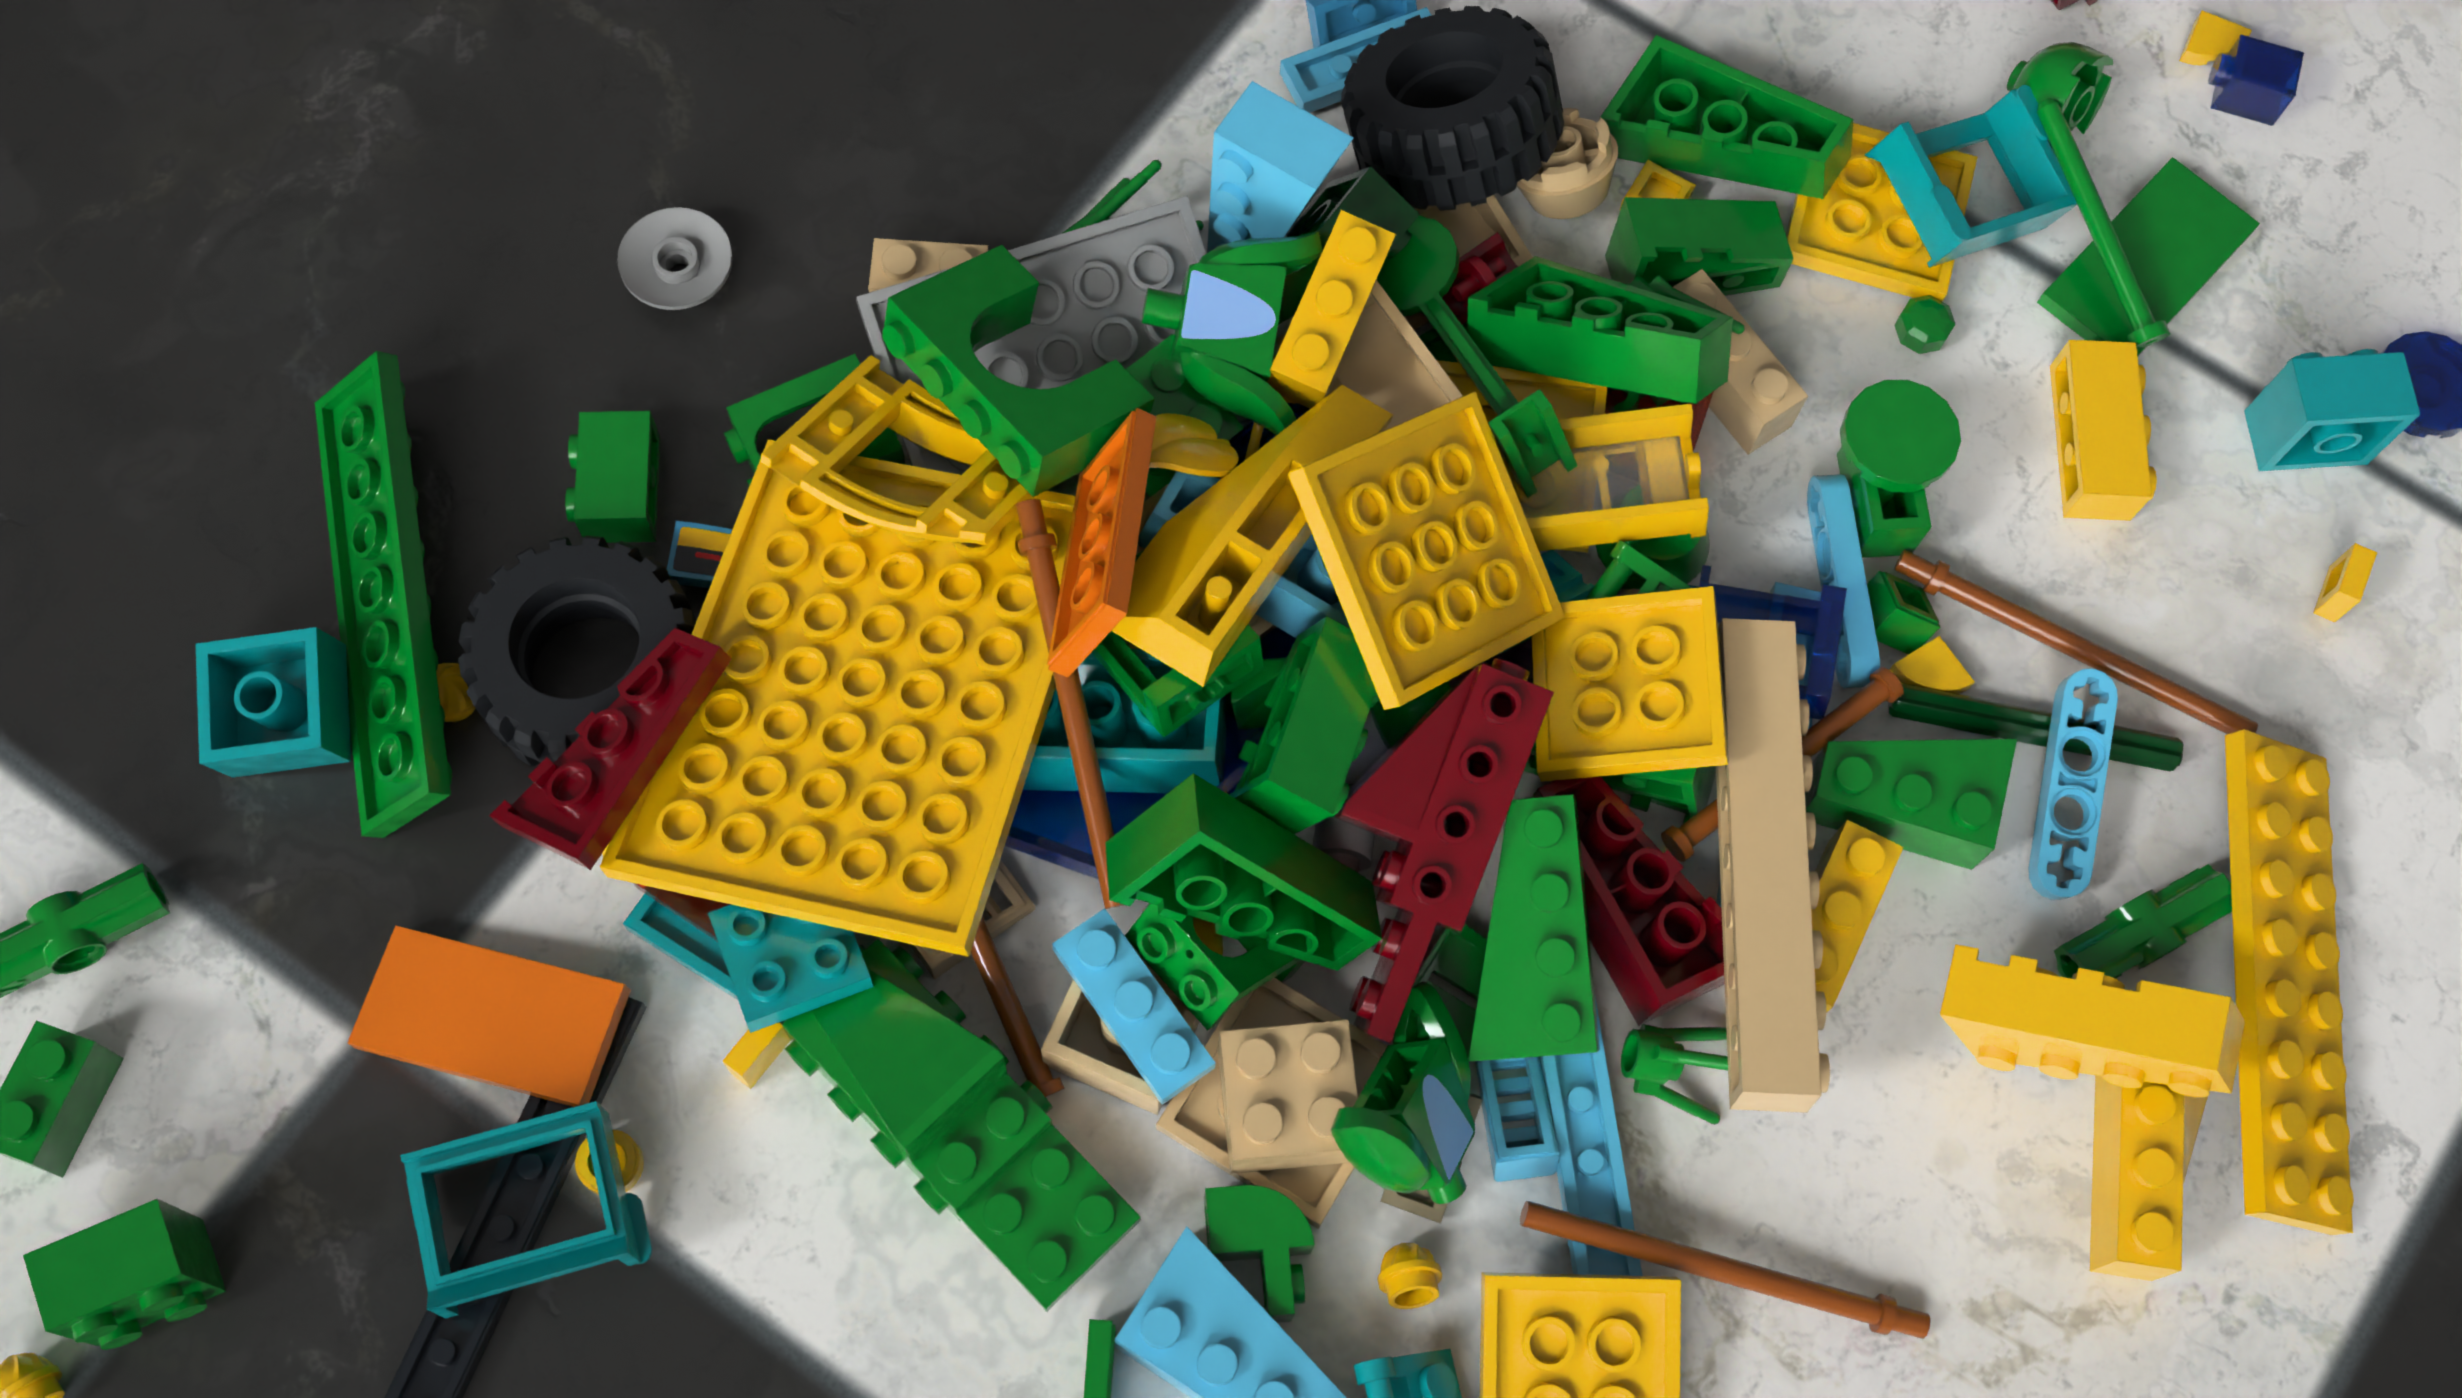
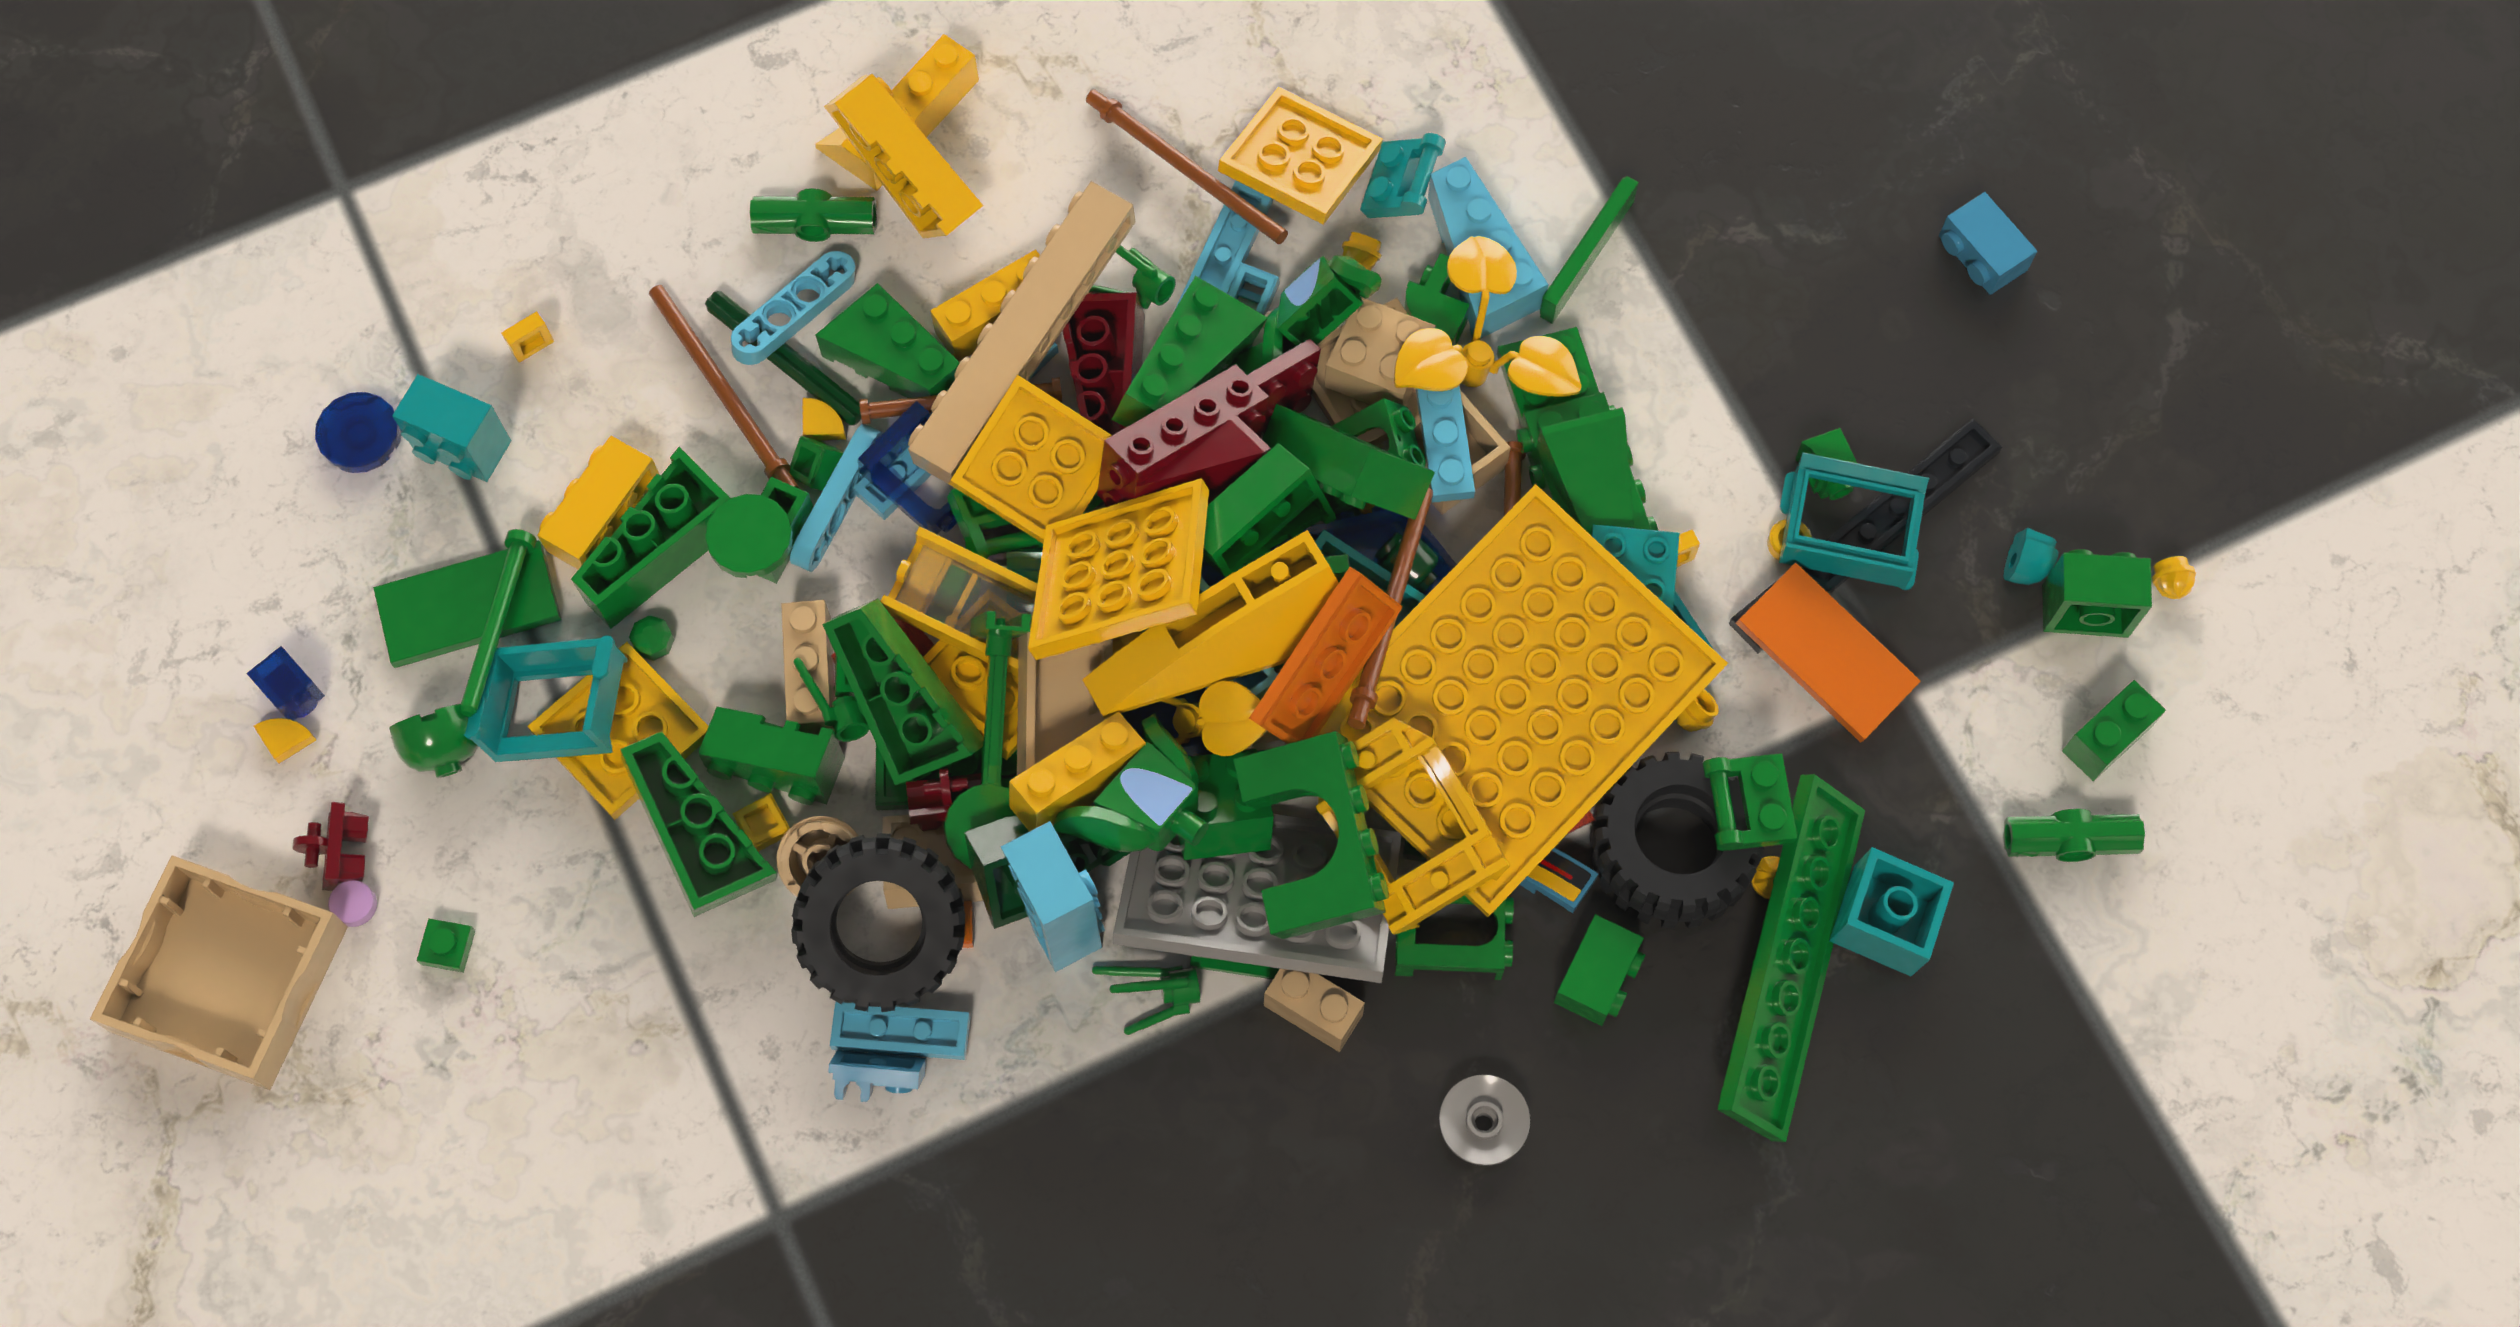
camera: 145 degrees left, 0 degrees up
dark red wing [489,628,732,870] -> none
yellow plate [2225,729,2354,1235] -> none
none -> green wedge [571,447,730,629]
none -> dark green head [1374,531,1438,593]
none -> yellow plant [1394,236,1581,397]
none -> green plate [1703,753,1798,851]
none -> green window [1795,428,1857,500]
none -> teal piece [2003,528,2059,585]

